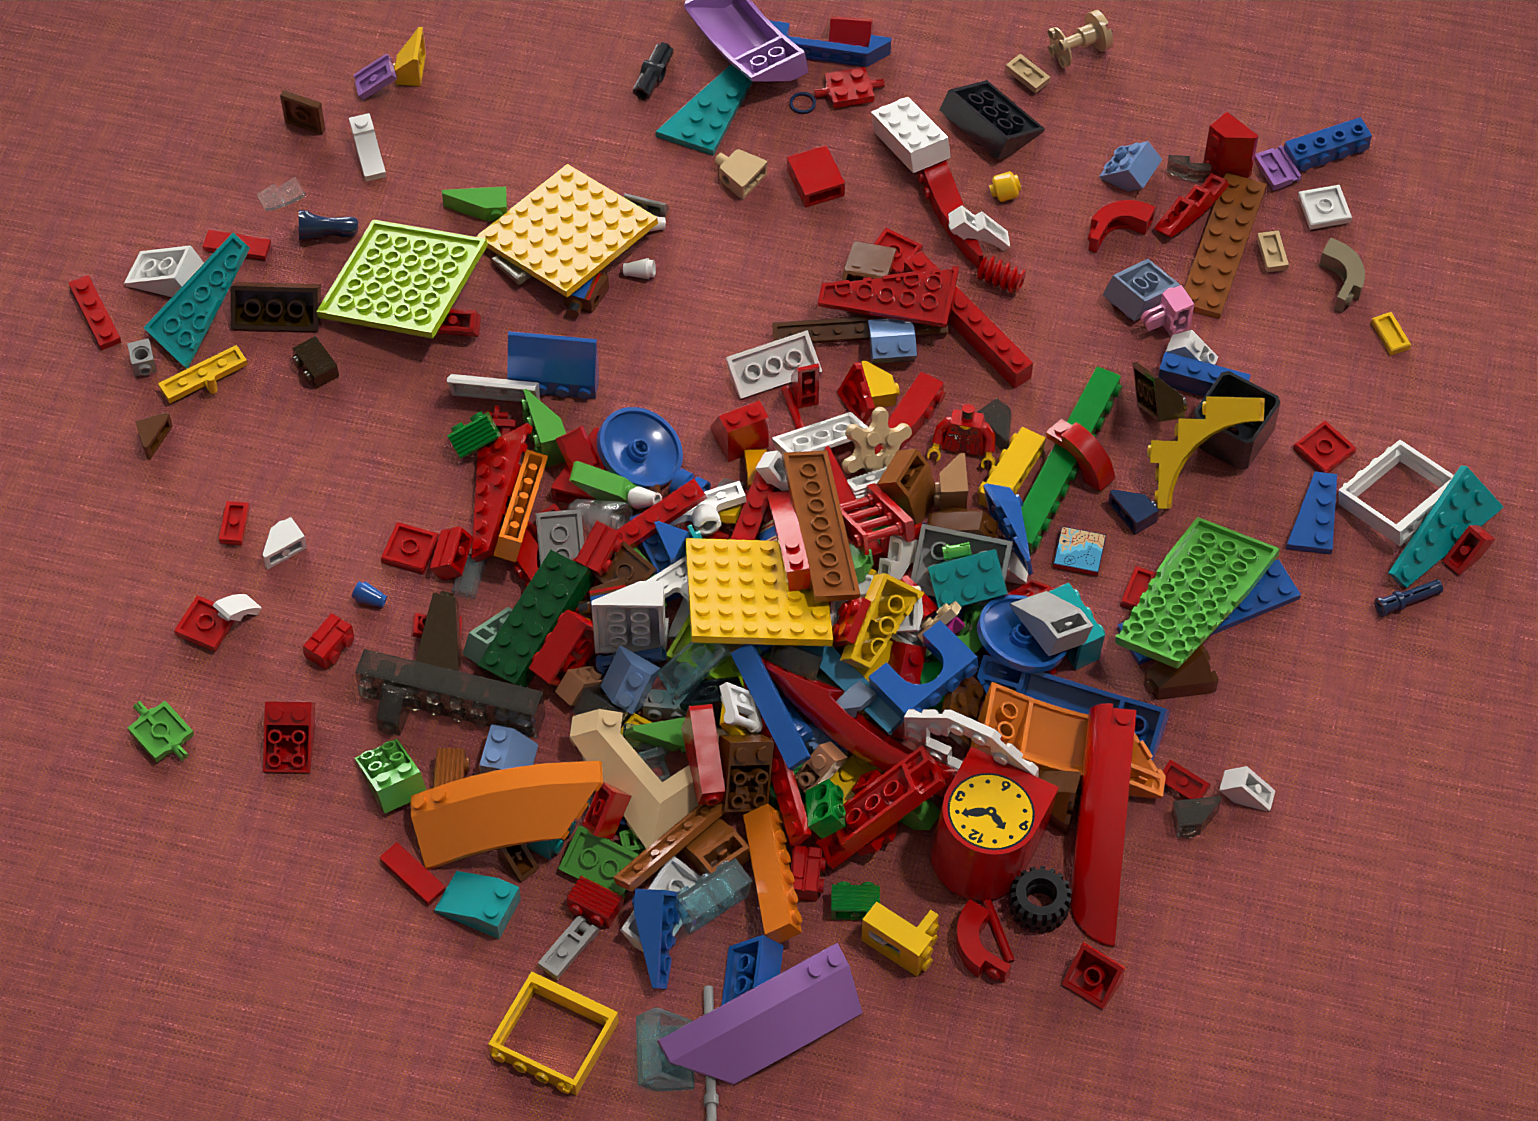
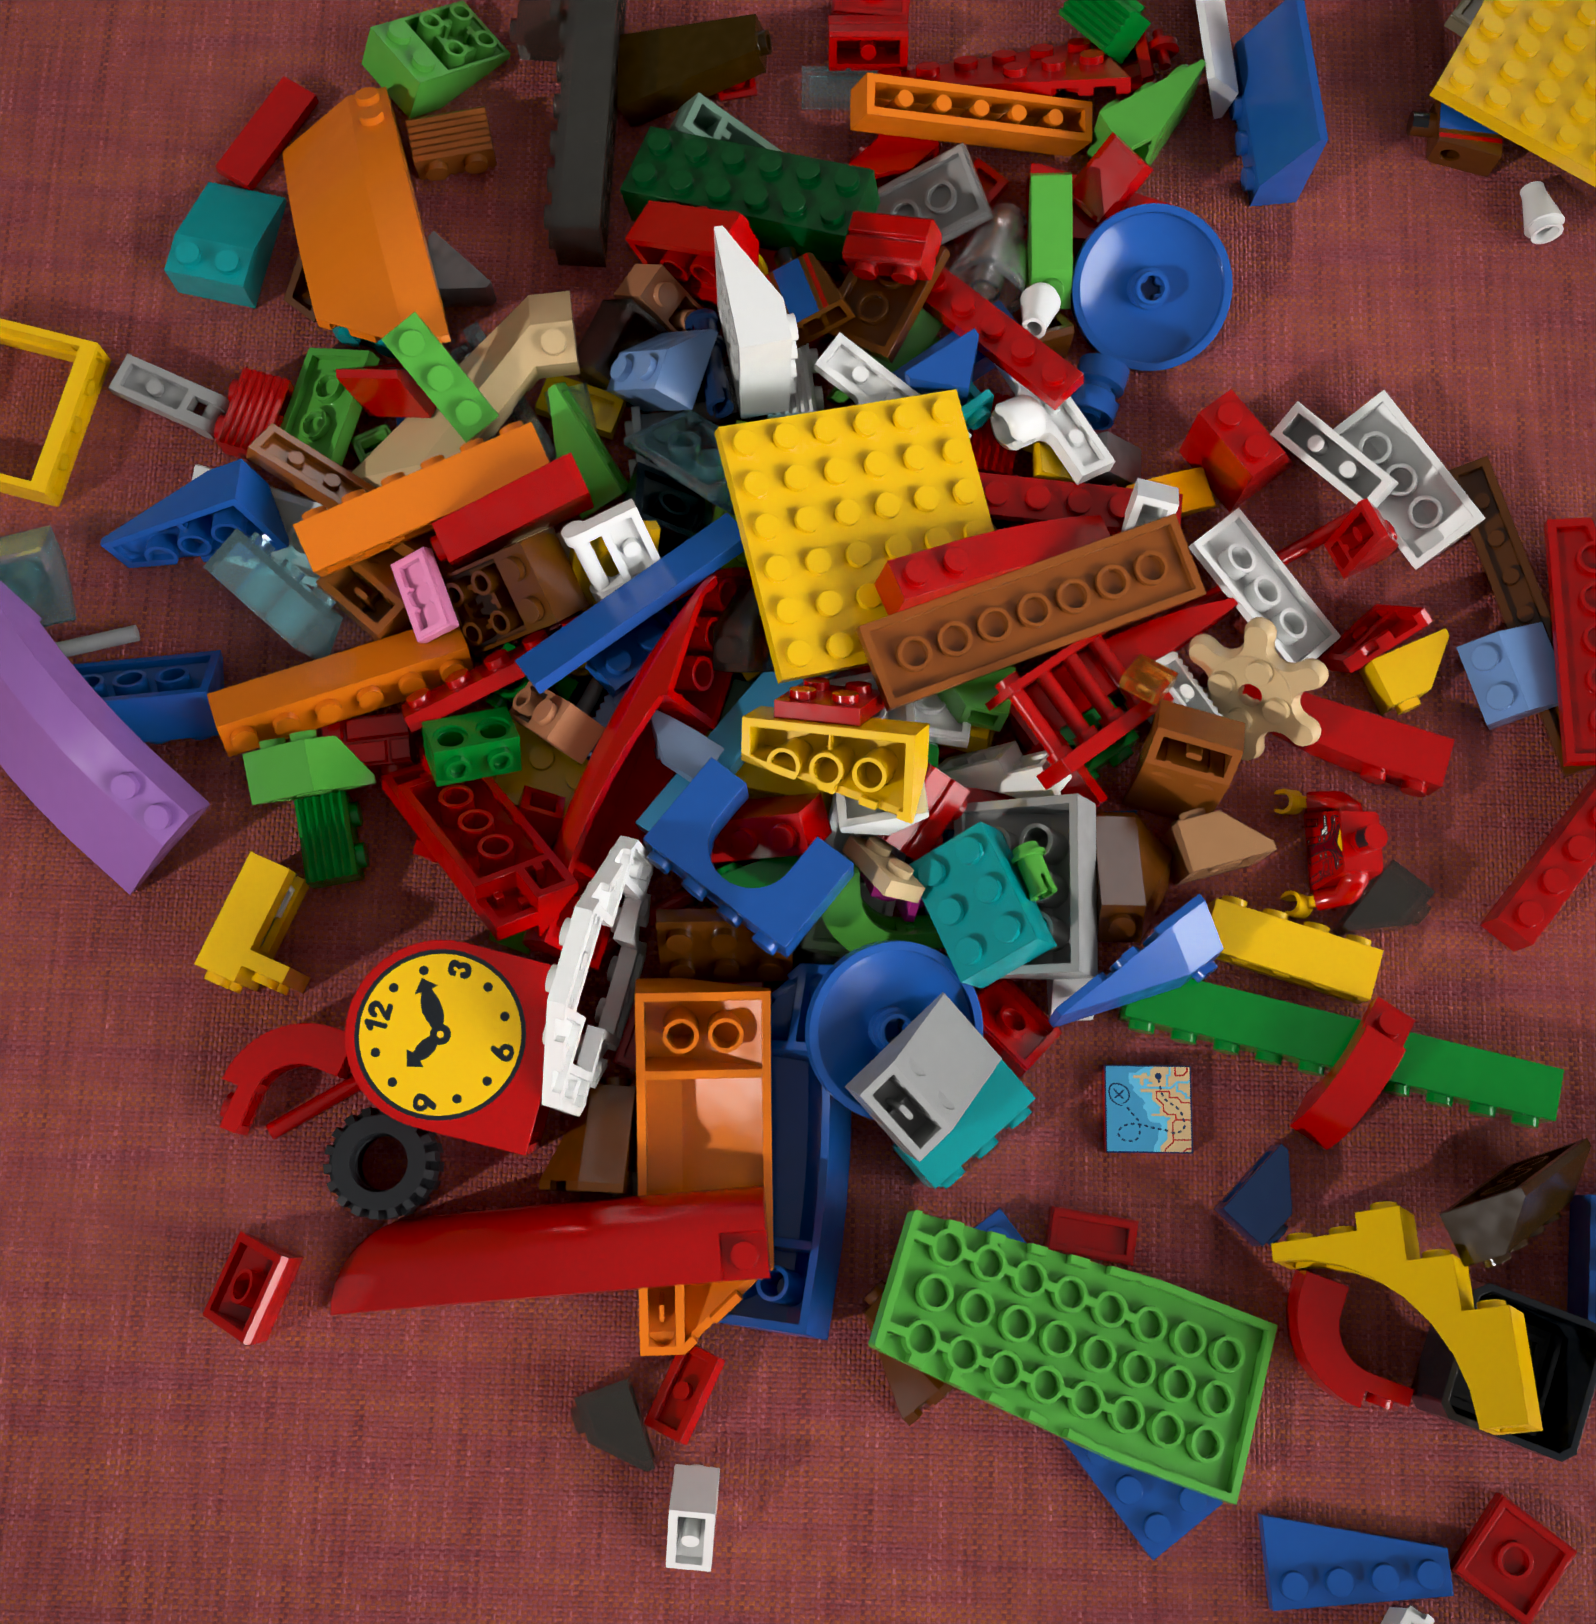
camera: 75 degrees right, 20 degrees up
medium blue slope [480,725,538,774] -> none
none -> bright green slope [242,730,376,805]
none -> orange brick [293,421,550,577]
none -> bright green plate [381,311,499,443]
none -> bright pink plate [391,547,459,643]
none -> clear orange tile [1118,654,1179,706]
none -> white brick [1270,401,1398,508]
none -> red arch [1286,1270,1414,1411]

